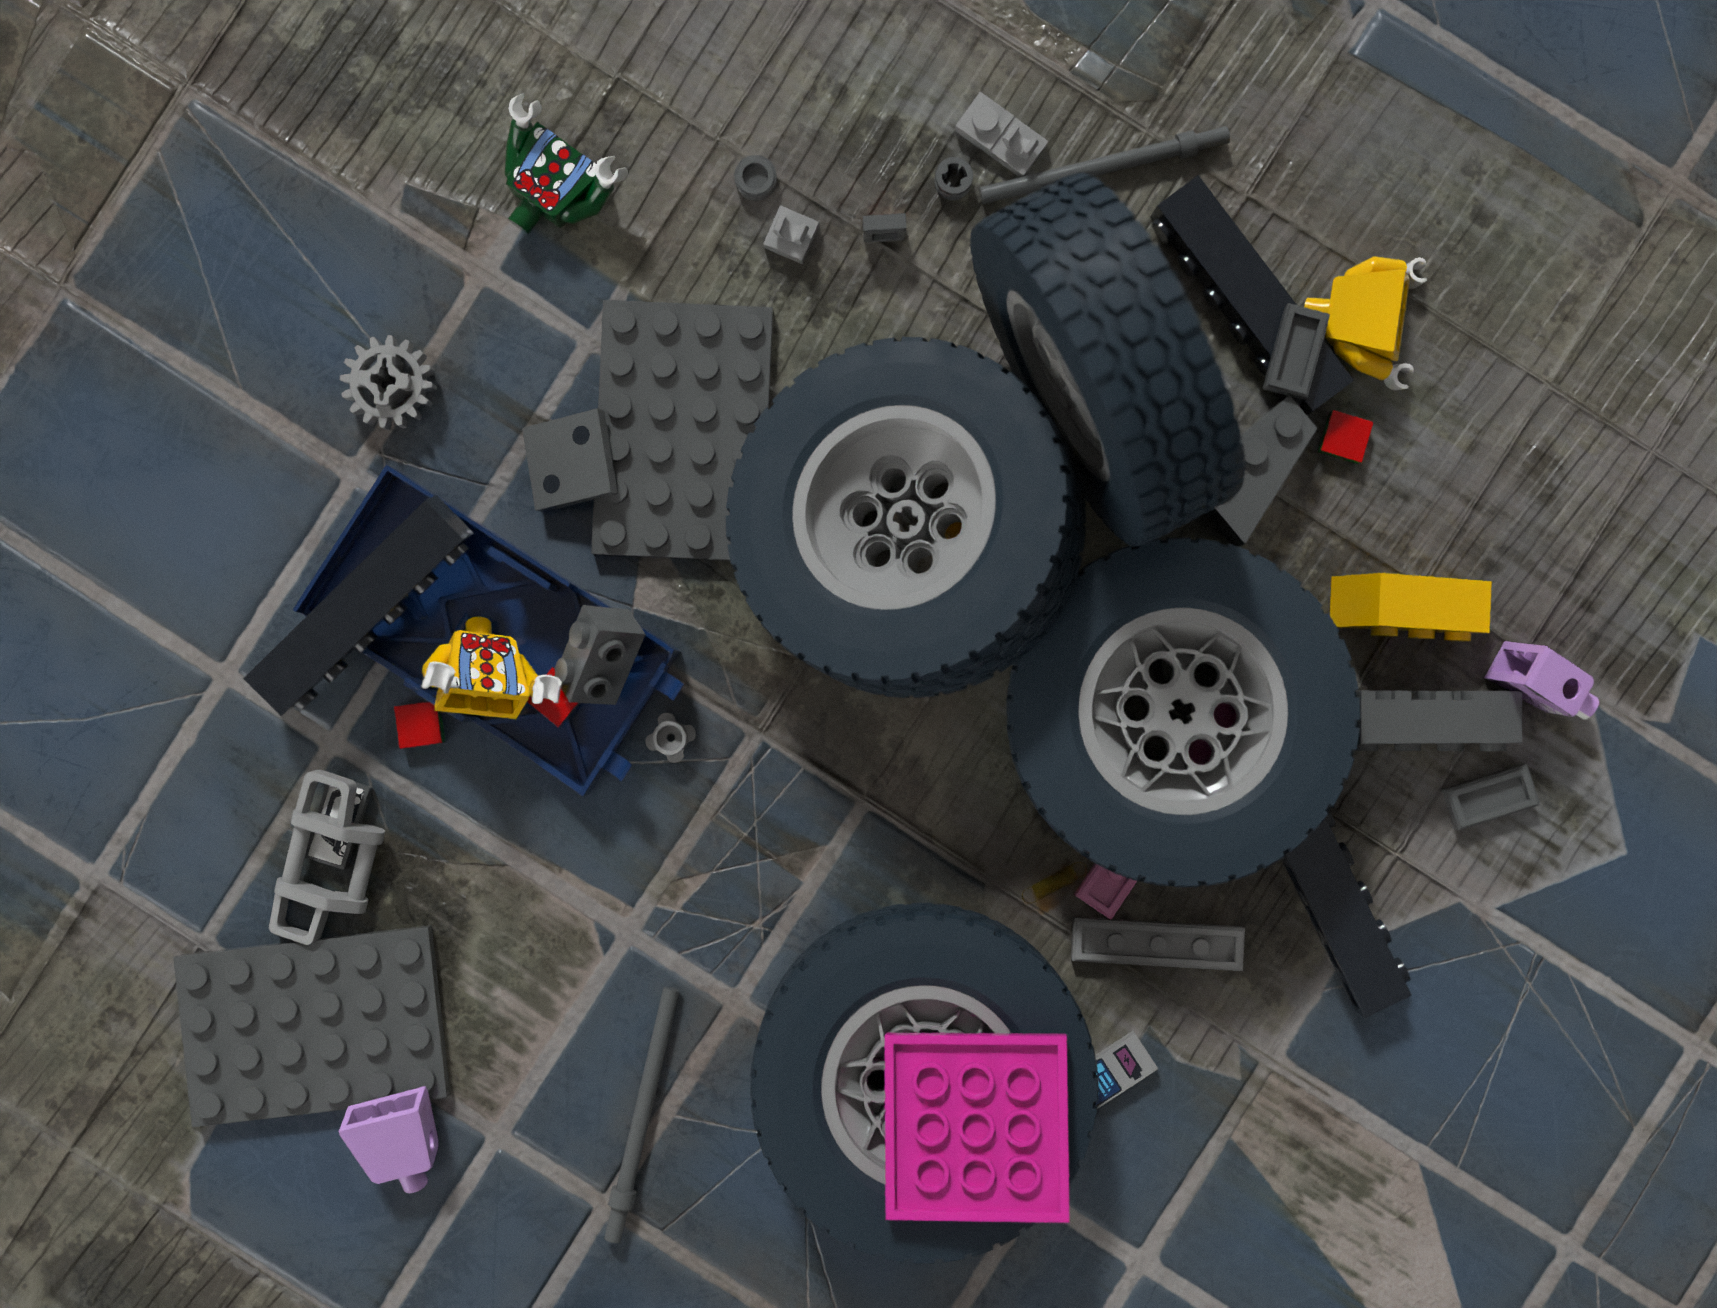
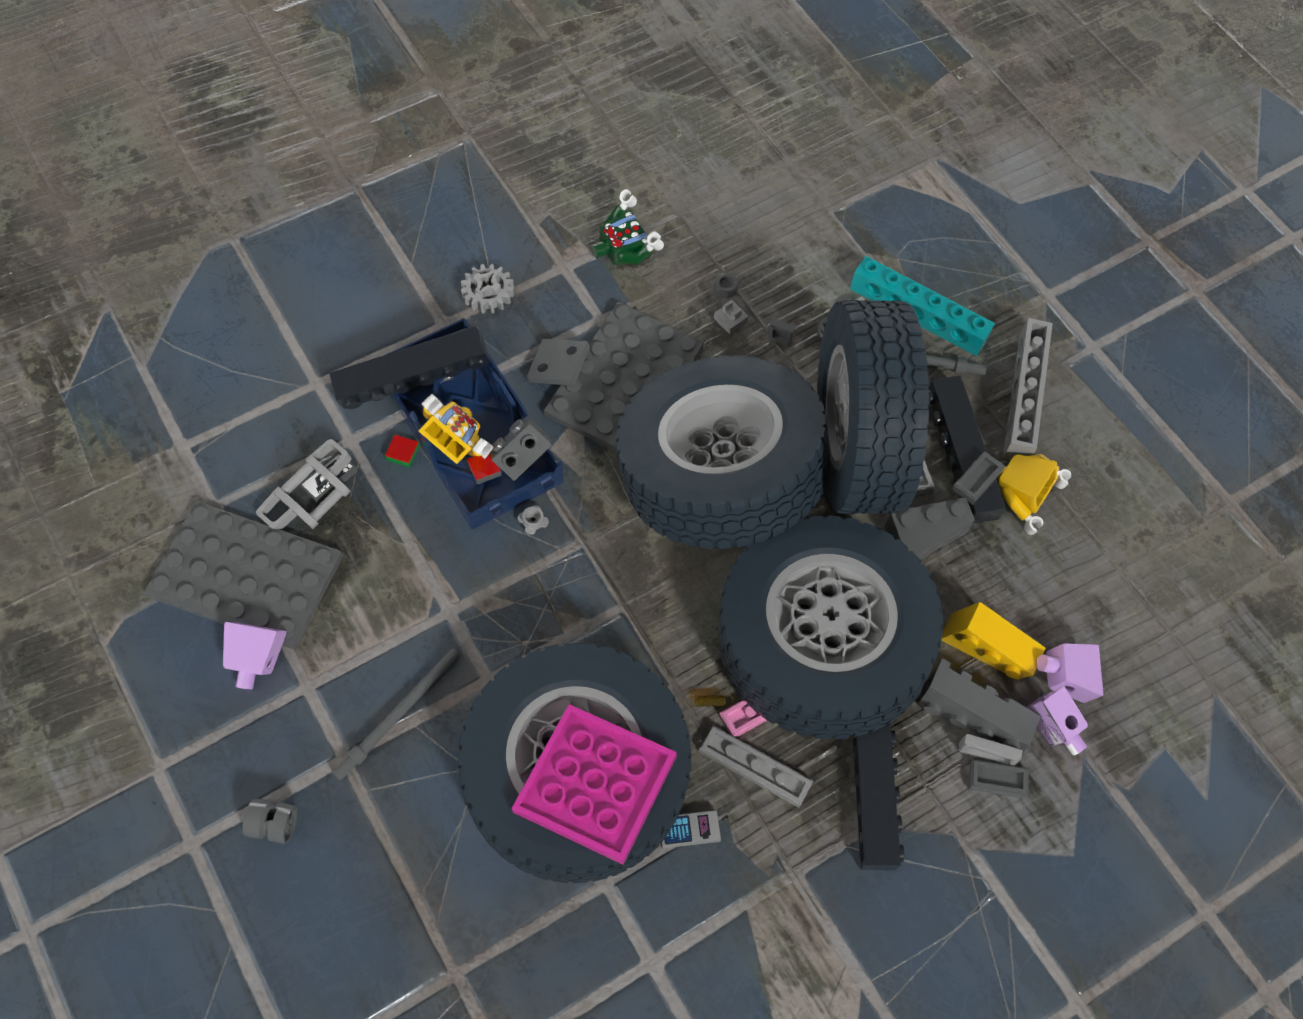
camera: 20 degrees right, 25 degrees down
red tile [1317,410,1374,464] -> none
none -> teal brick [850,256,995,356]
none -> light grey tile [958,734,1023,766]
none -> light grey brick [1003,318,1053,460]
none -> lavender torso [1037,644,1103,703]

